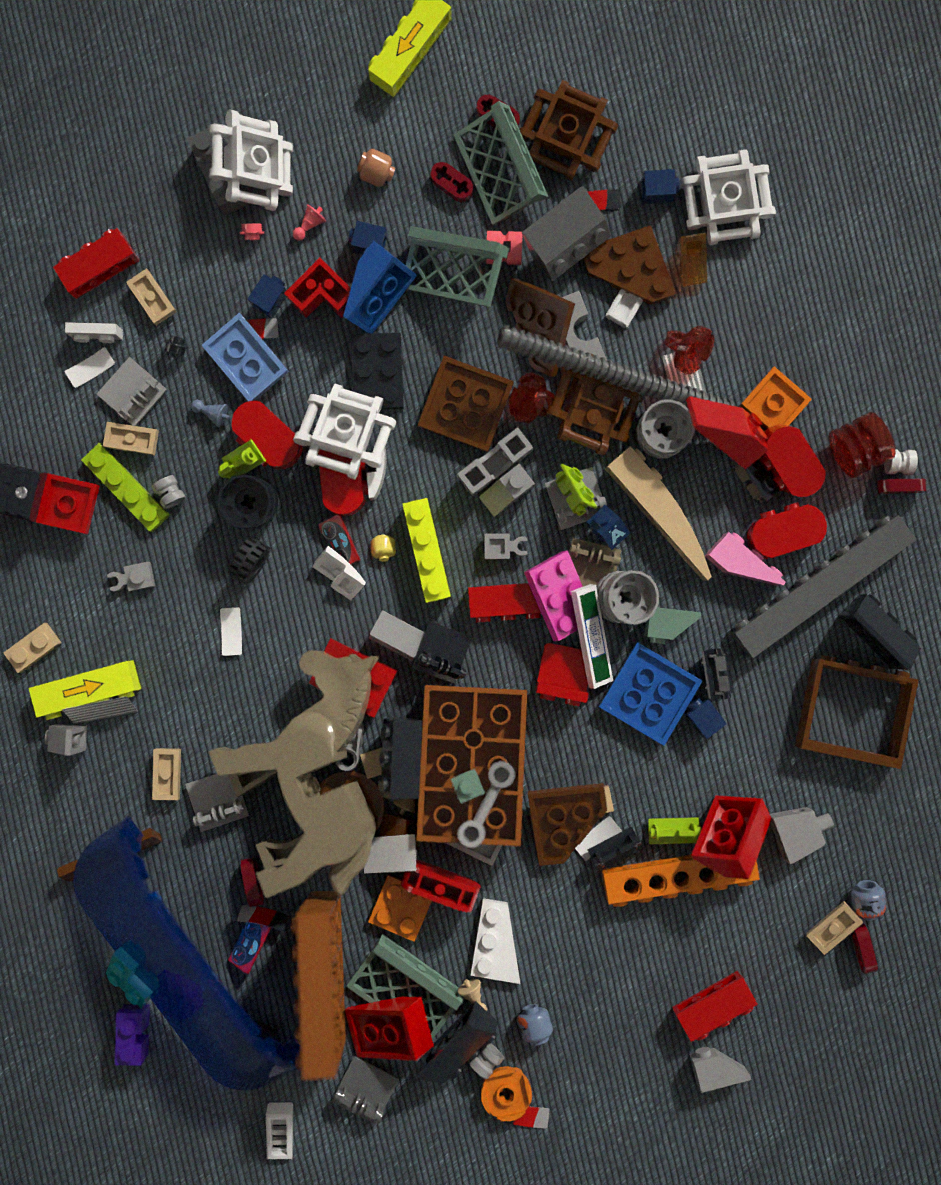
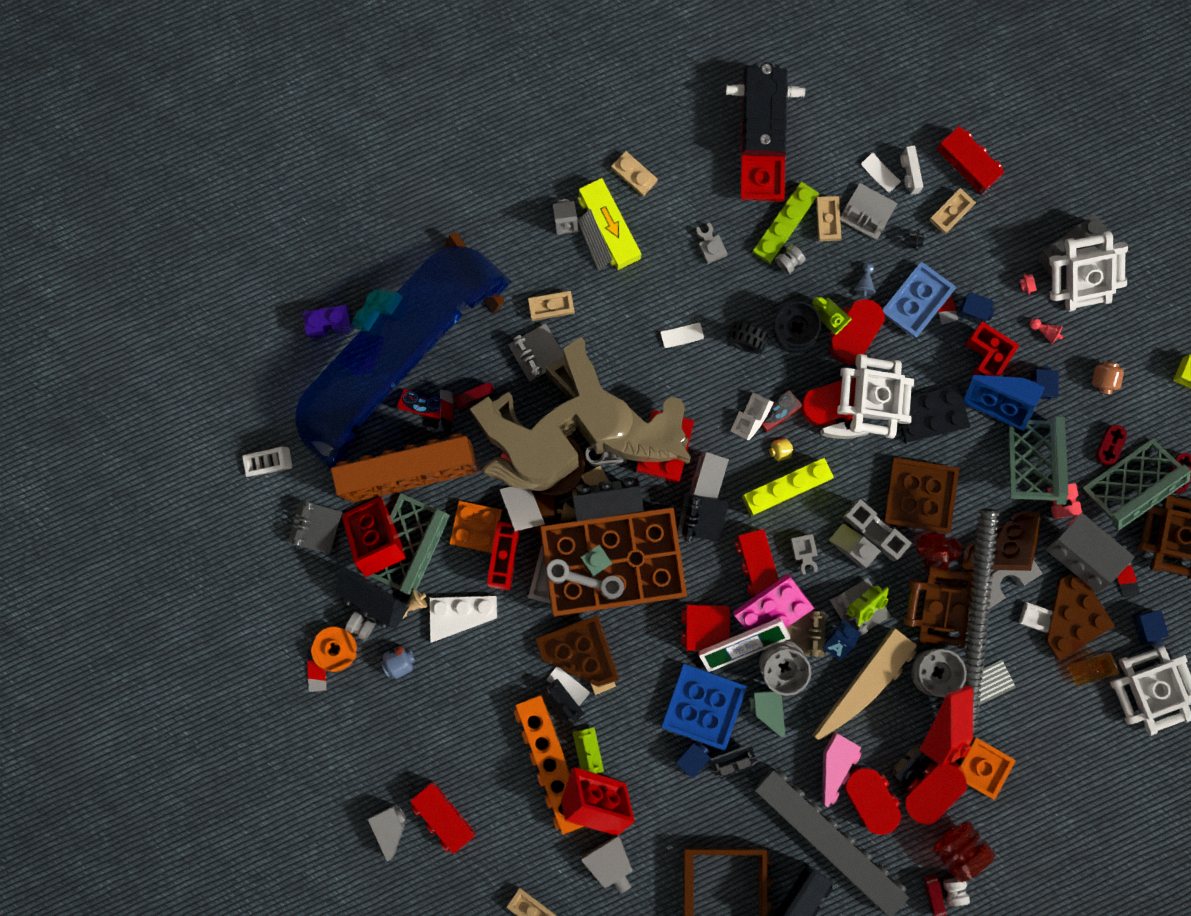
camera: 85 degrees right, 5 degrees down
clear red tile [664,325,715,375] -> none

